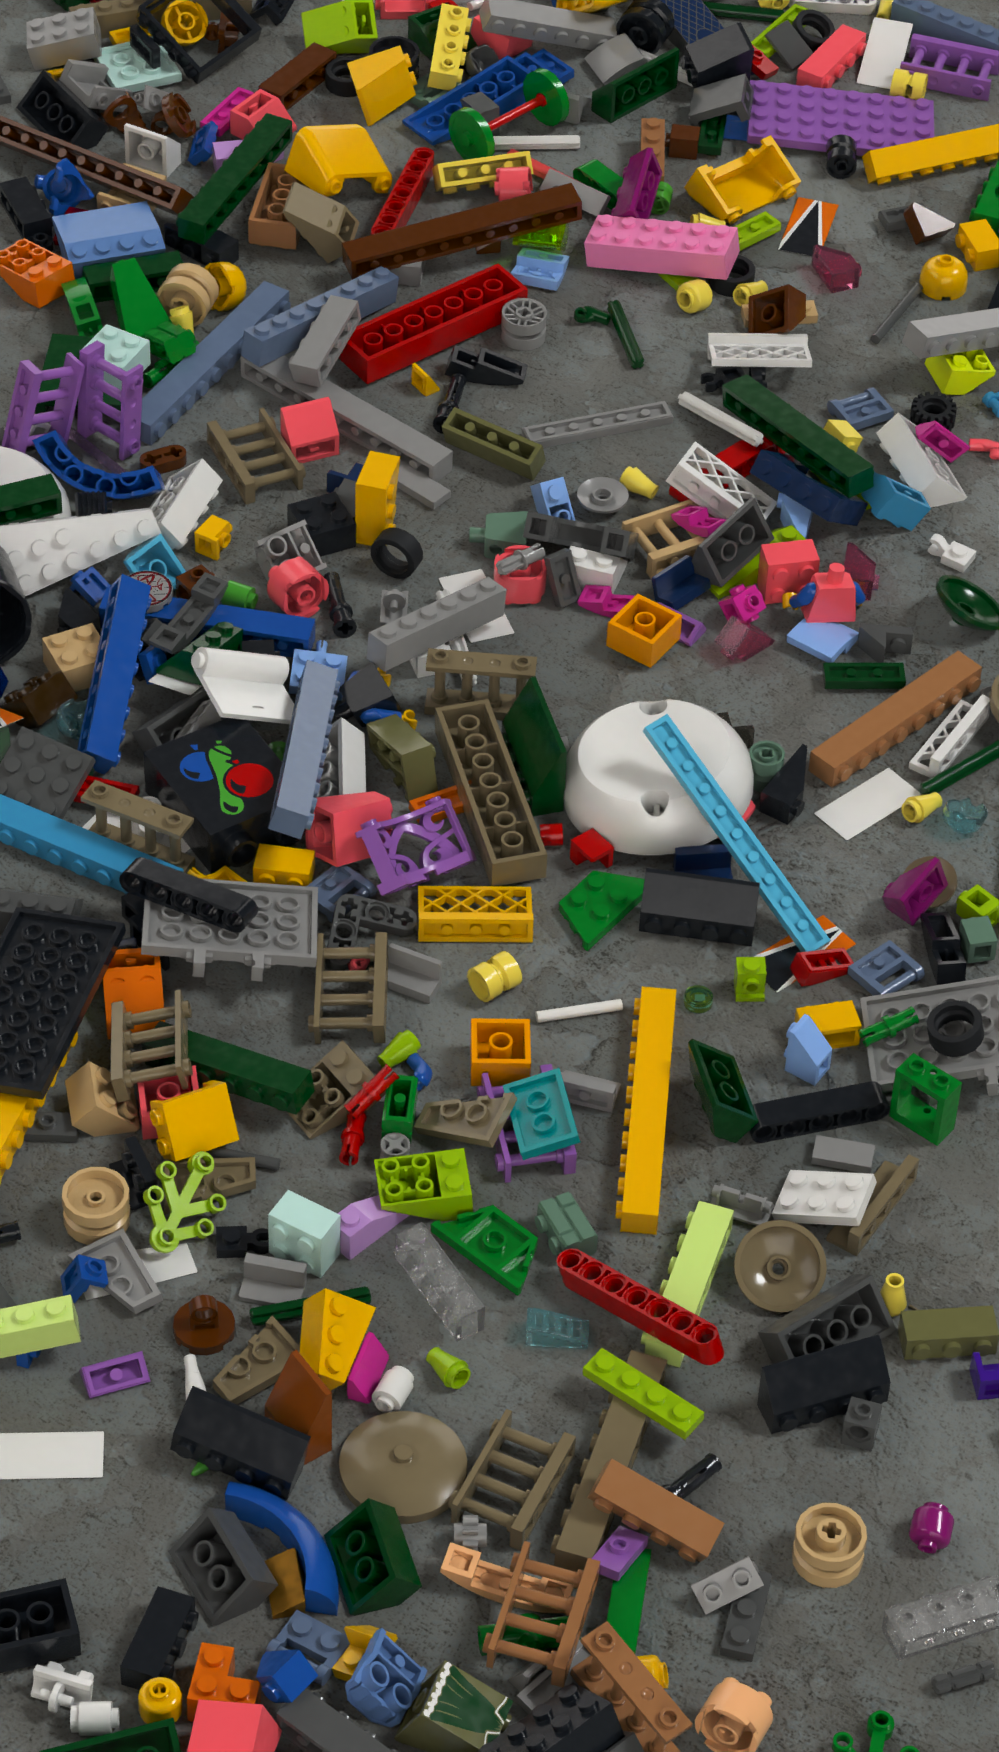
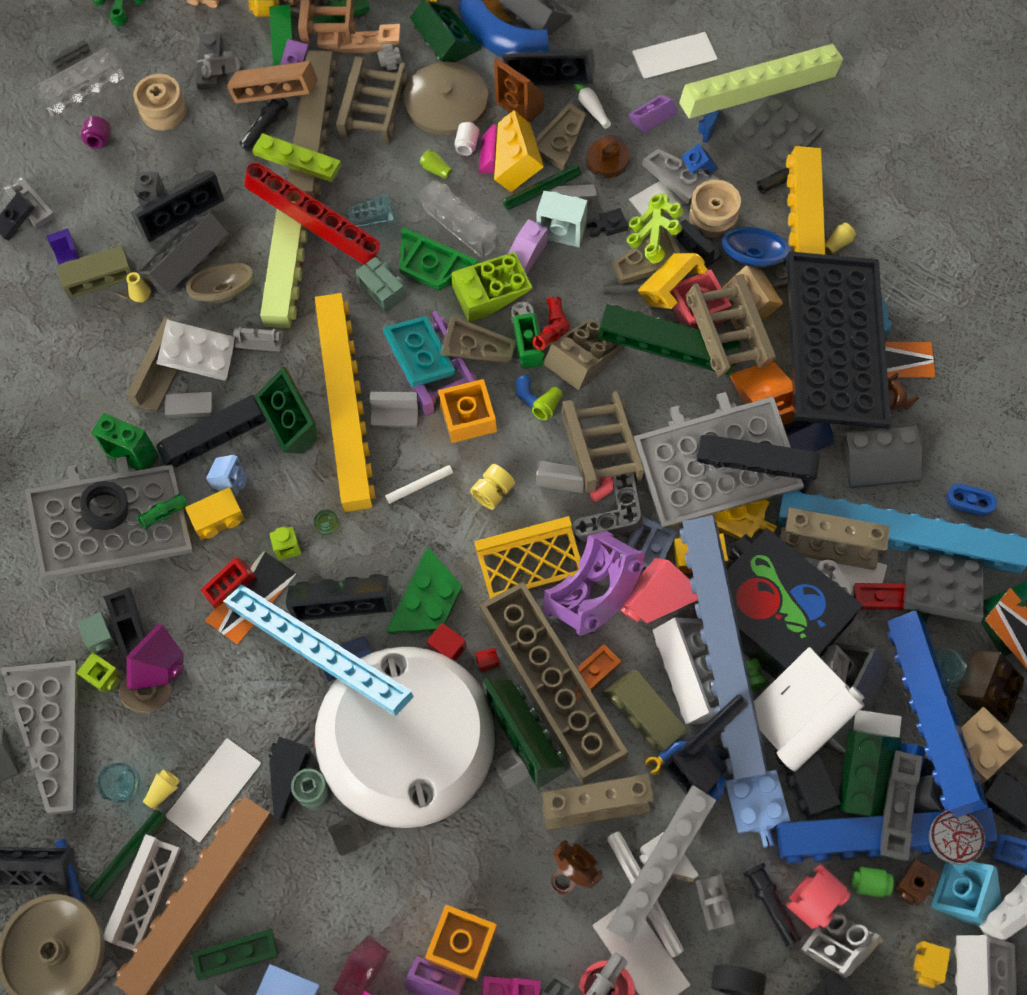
camera: 170 degrees right, 20 degrees up
sand blue plate [847,940,925,996] -> none
none -> reddish brown tile [550,840,603,895]
none -> black axle [684,694,749,756]
none -> blue dish [722,227,790,268]

